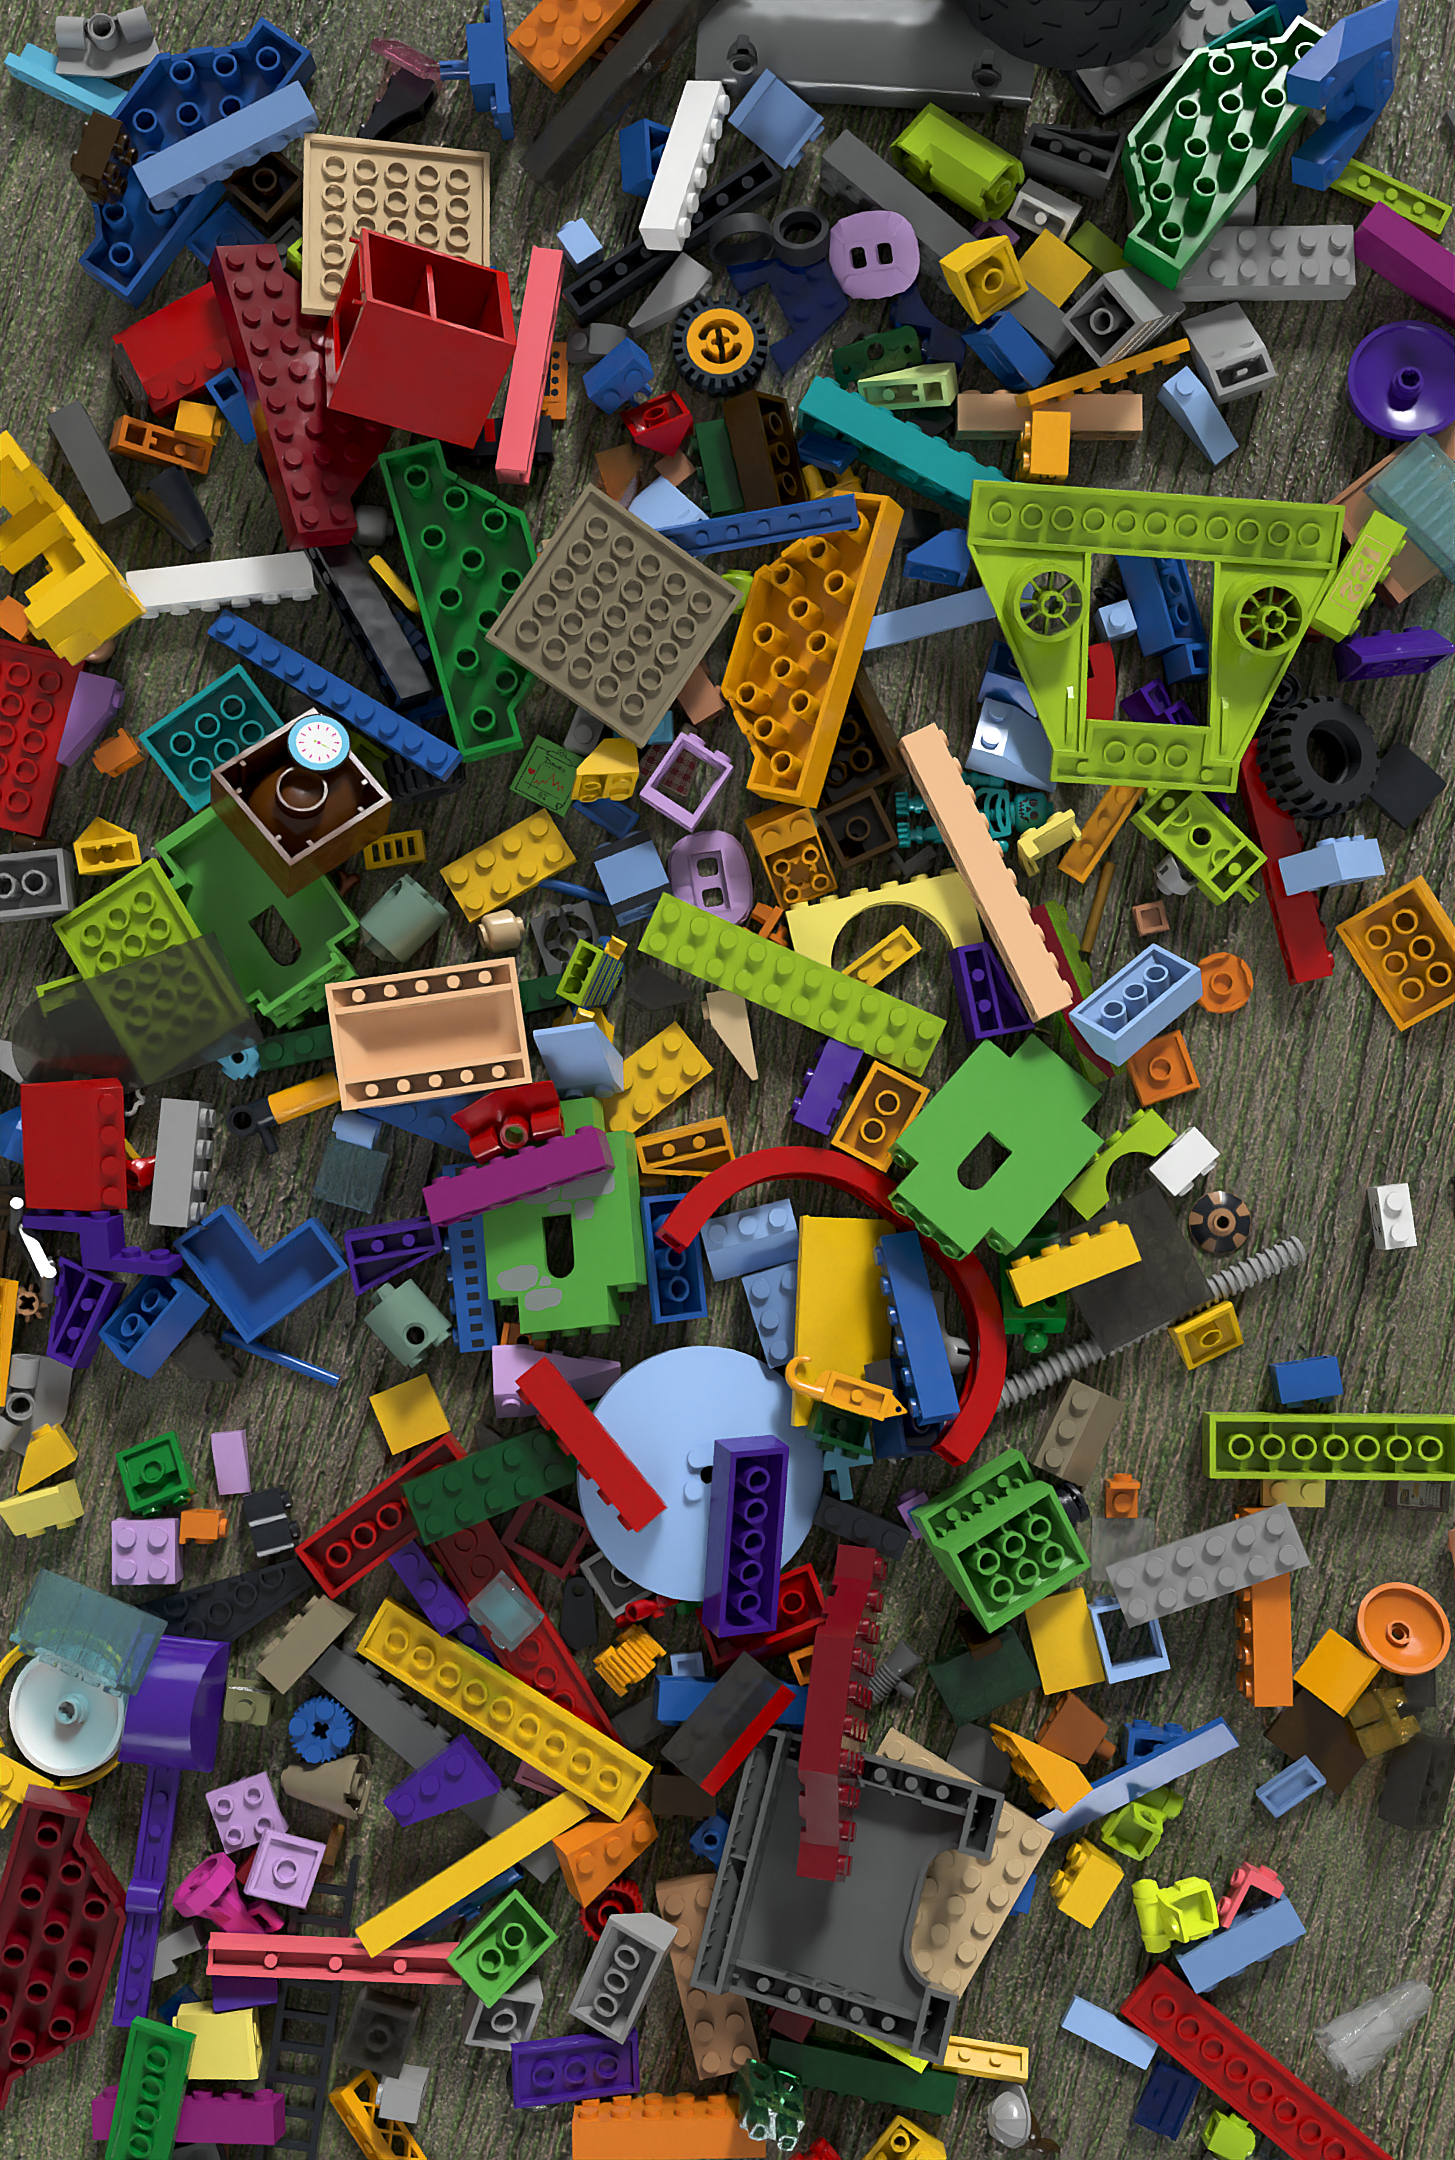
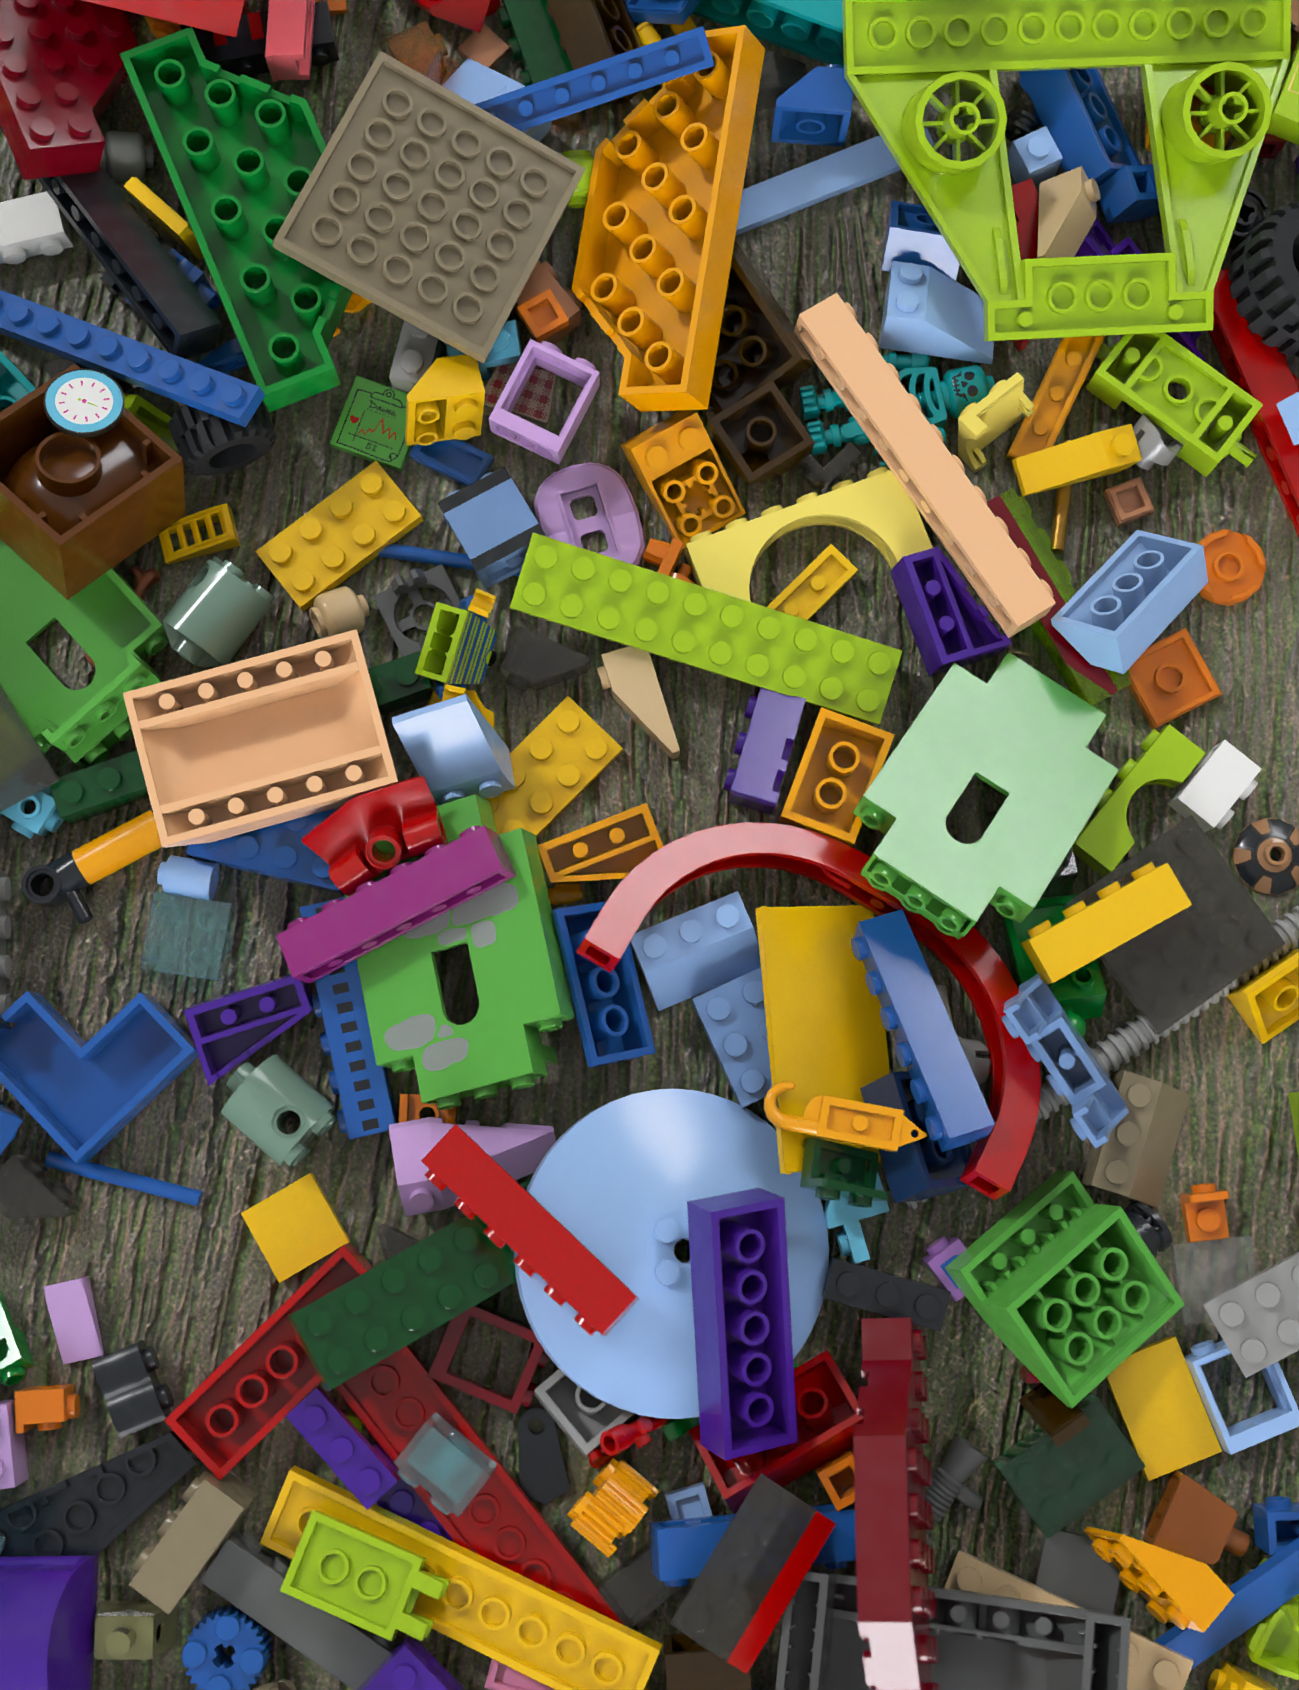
camera: 10 degrees left, 5 degrees down
none -> lime tile [280,1509,450,1641]
none -> orange plate [517,288,570,343]
none -> medium blue bracket [1002,973,1129,1149]
none -> yellow slope [1012,424,1142,497]
none -> tan slope [1037,166,1100,258]

